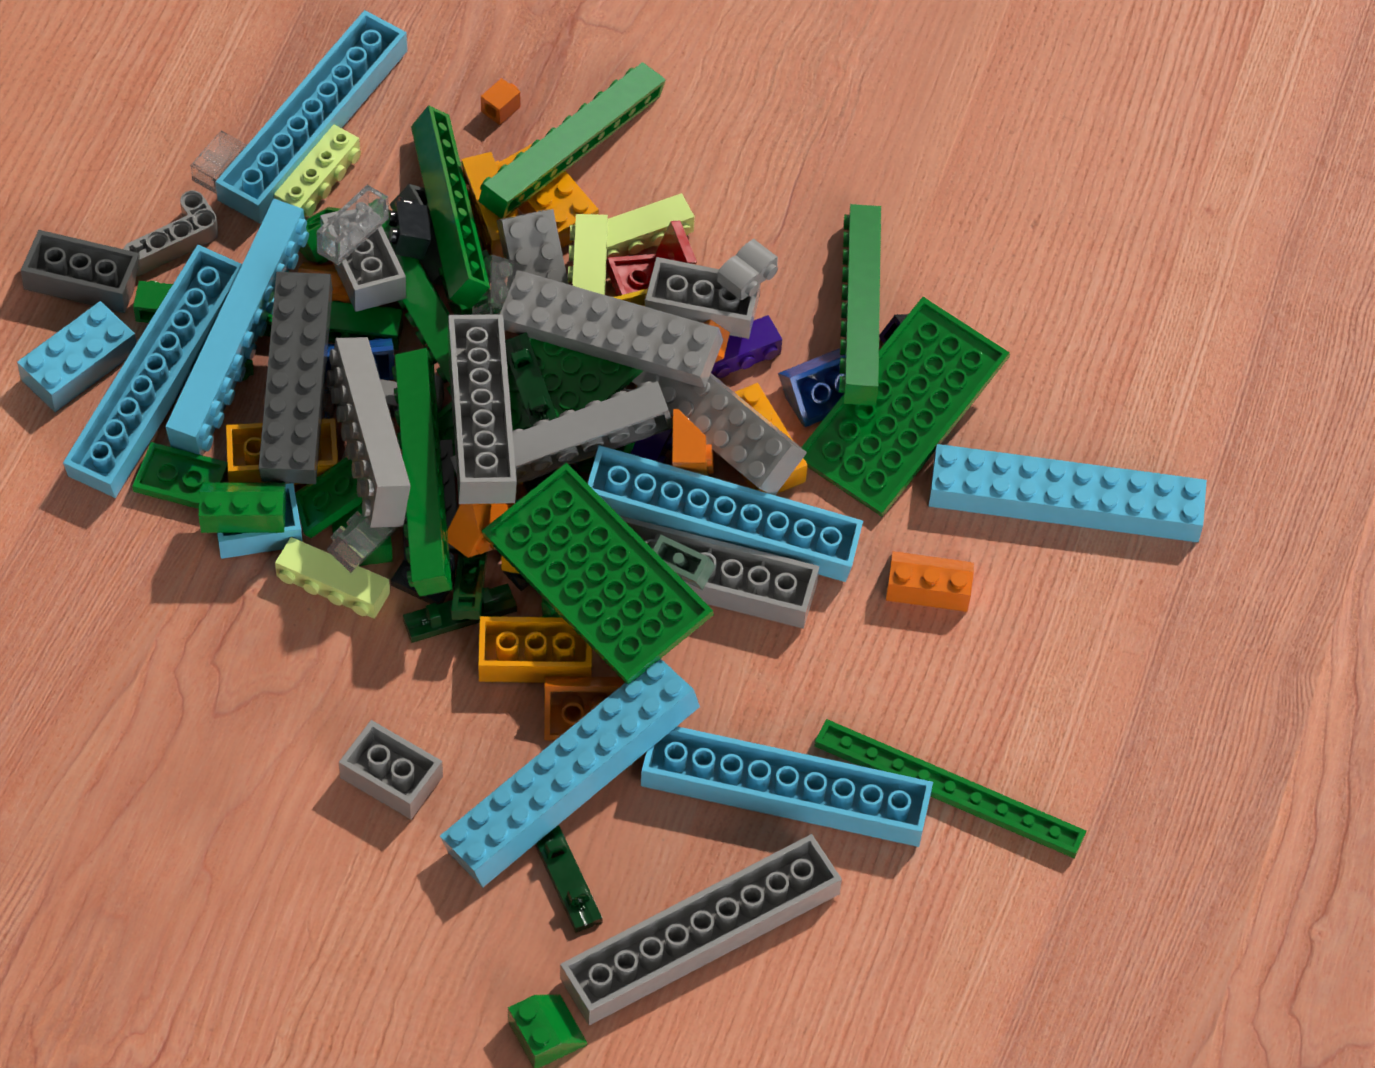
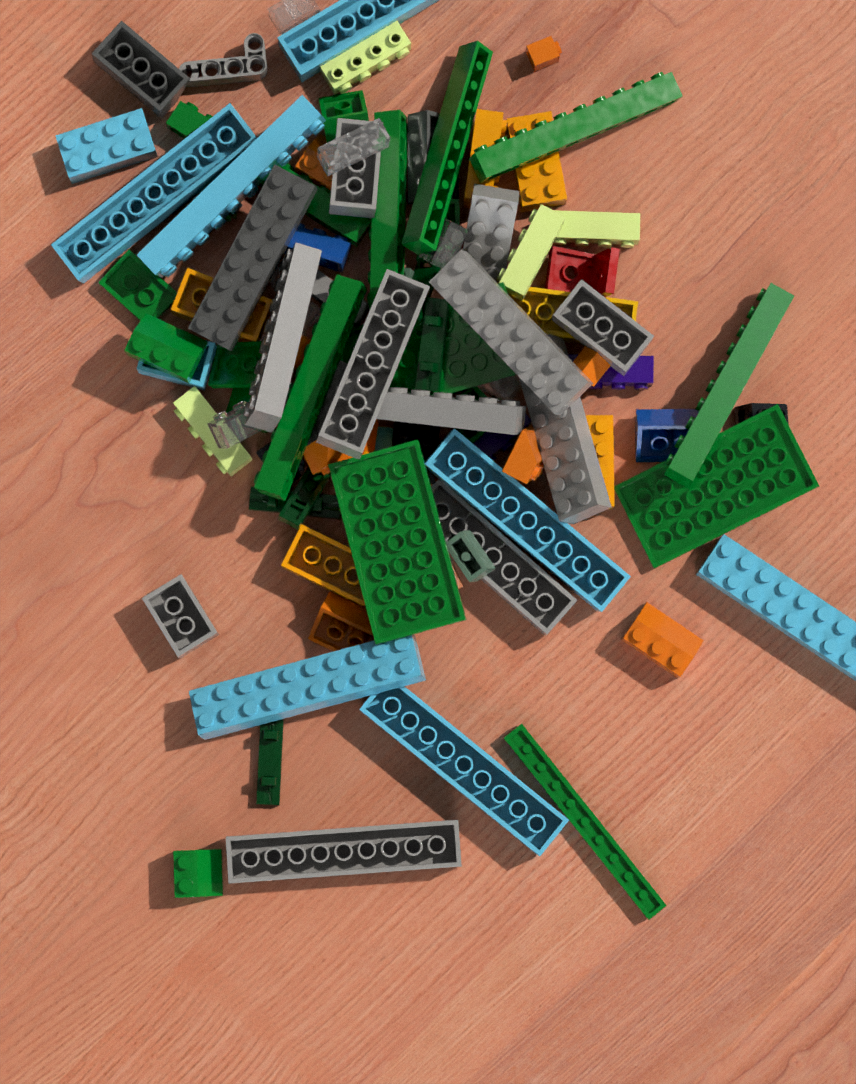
camera: 25 degrees right, 25 degrees up
black brick [386,197,431,260] -> none
light grey brick [717,239,778,300] -> none

